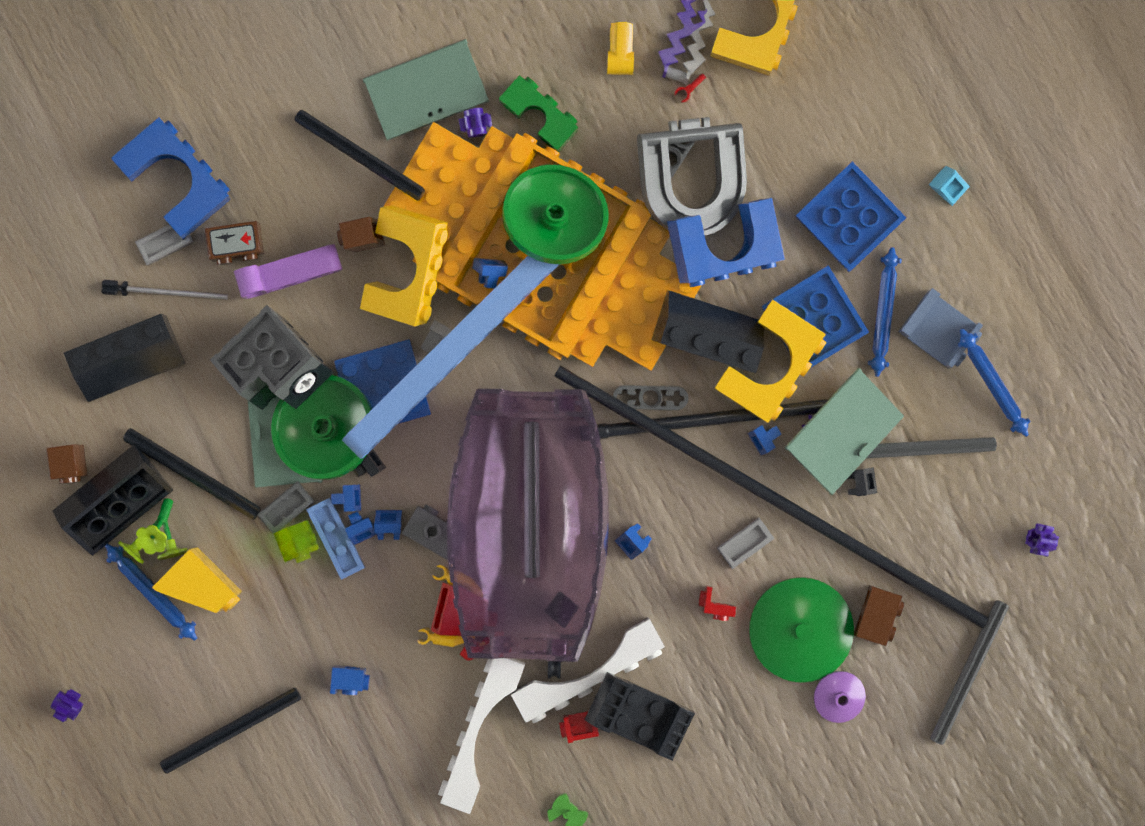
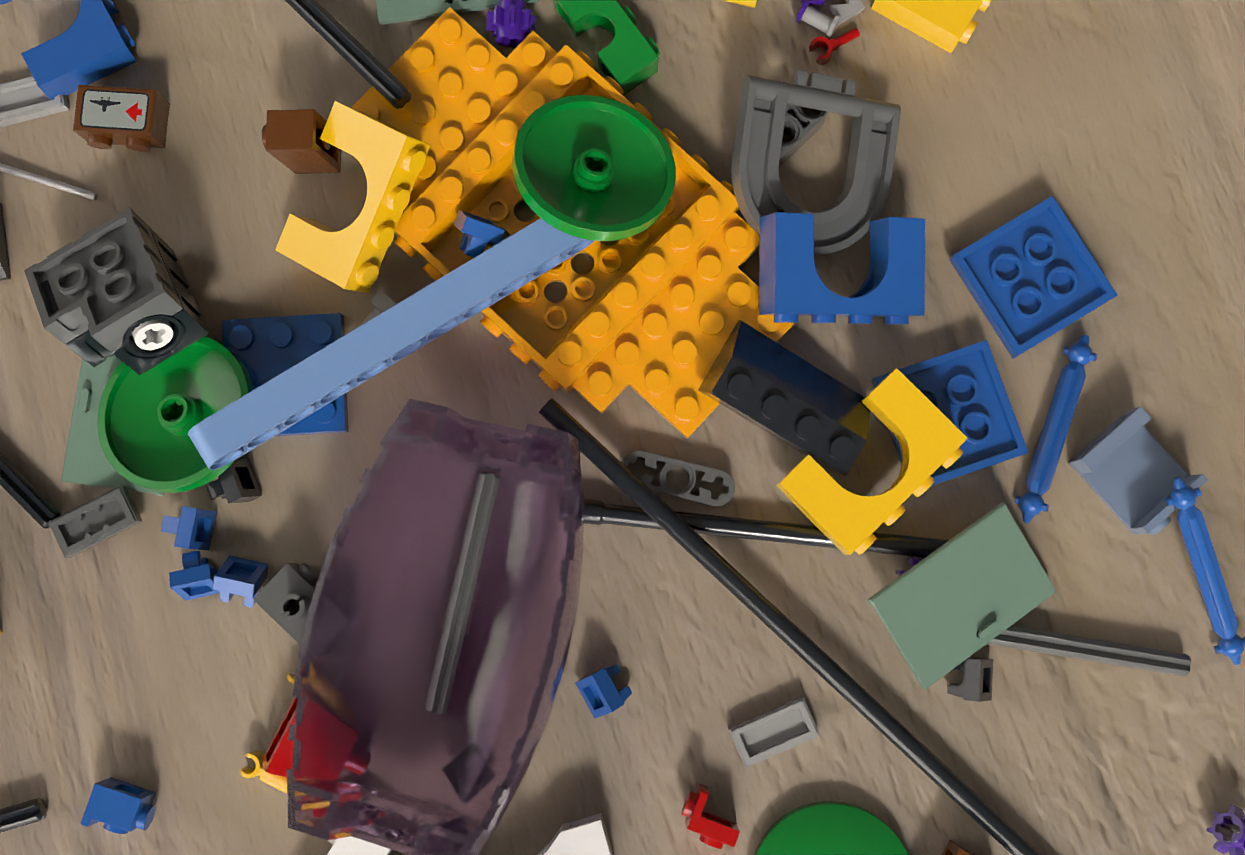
camera: 20 degrees right, 5 degrees down
medium lavender beam [234,244,342,299] -> none
clear neon green brick [273,520,319,564] -> none
medium blue plate [306,498,366,580] -> none
blue tile [747,425,782,455] -> none
medium azure slope [929,166,970,206] -> none

